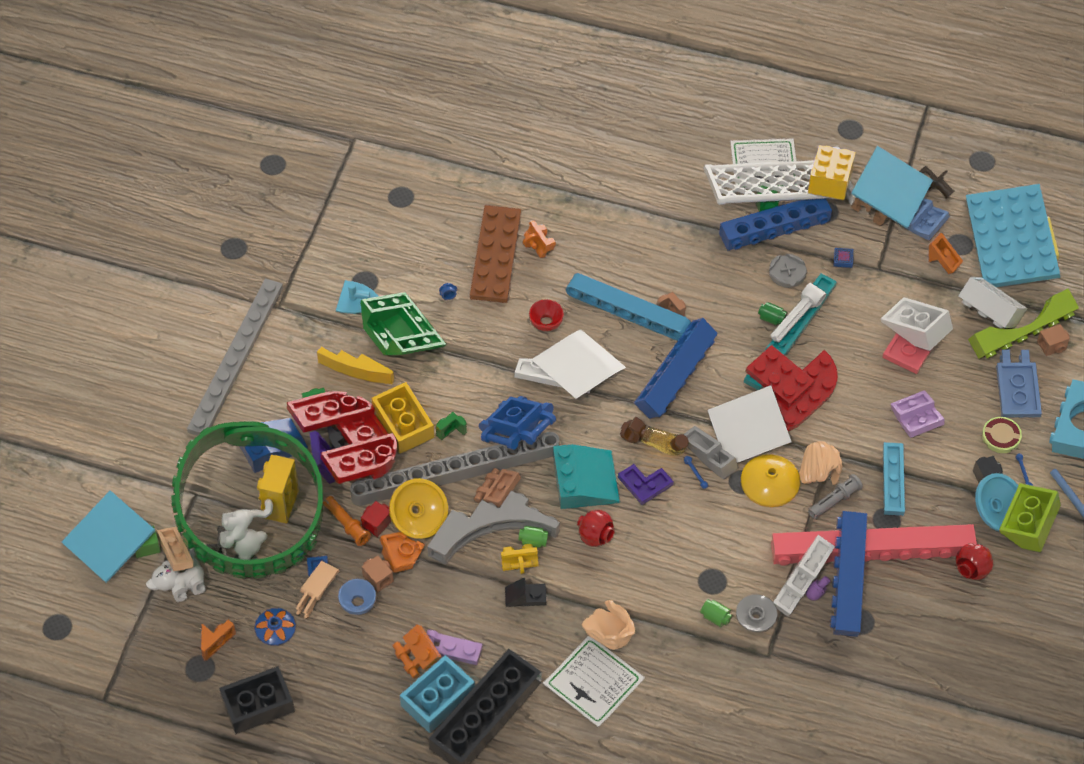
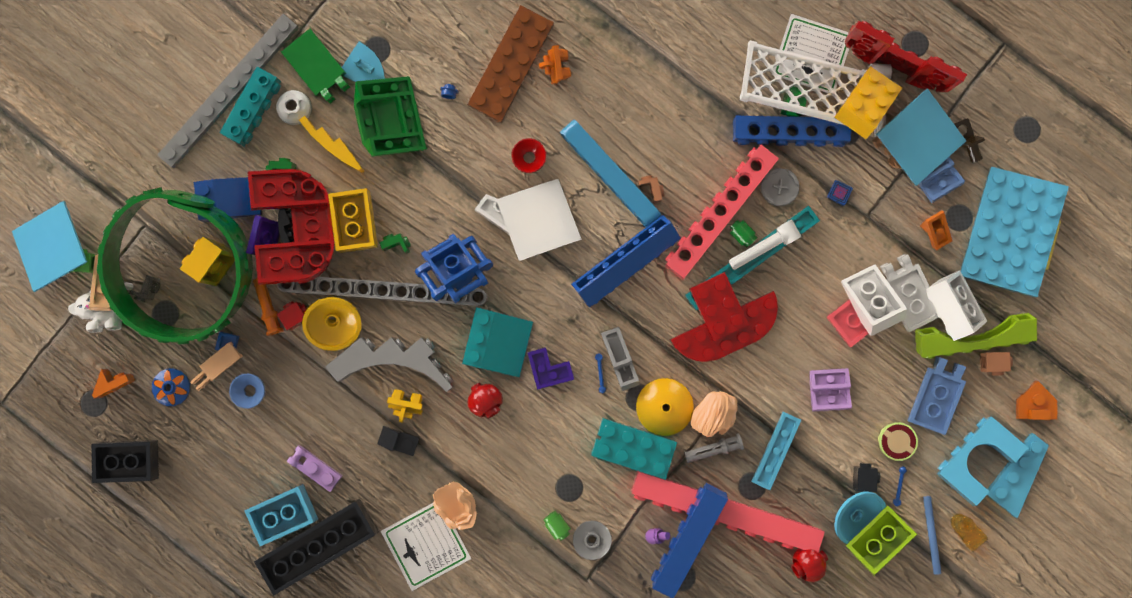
camera: 25 degrees right, 30 degrees up
white animal [220,499,273,560] -> none
nougat brick [362,555,394,593] -> none
orange plate [380,532,425,573] -> none
orange plate [393,624,442,679] -> none
nougat plate [474,468,521,507] -> none
bright green brick [518,525,548,548] -> none
piece [620,416,689,456] -> none
white sticker [708,385,791,463] -> none
white slope [773,535,835,616] -> none
none -> teal brick [219,67,281,147]
none -> white piece [276,90,312,125]
none -> green tile [281,28,351,104]
none -> teal piece [591,417,677,480]
none -> coral brick [665,145,779,280]
none -> red plate [845,21,967,92]
none -> white tile [880,254,939,332]

